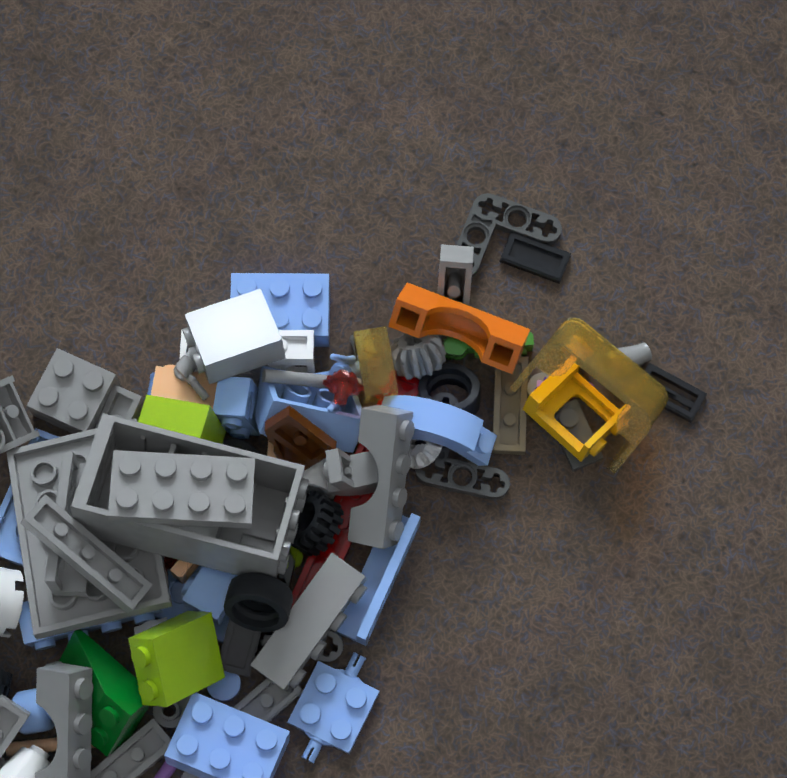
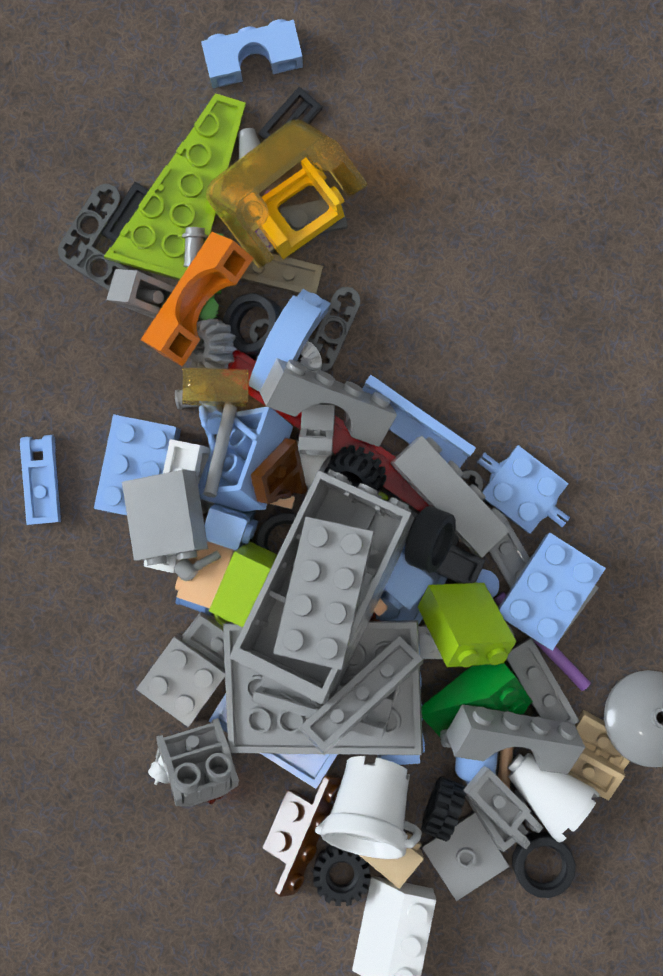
camera: 80 degrees left, 15 degrees up
clear red plant [323,369,364,405] -> none
none -> light blue plate [20,435,61,525]
none -> lime wing [104,93,246,280]
none -> light grey pin [182,227,208,267]
none -> light blue arch [201,19,303,88]

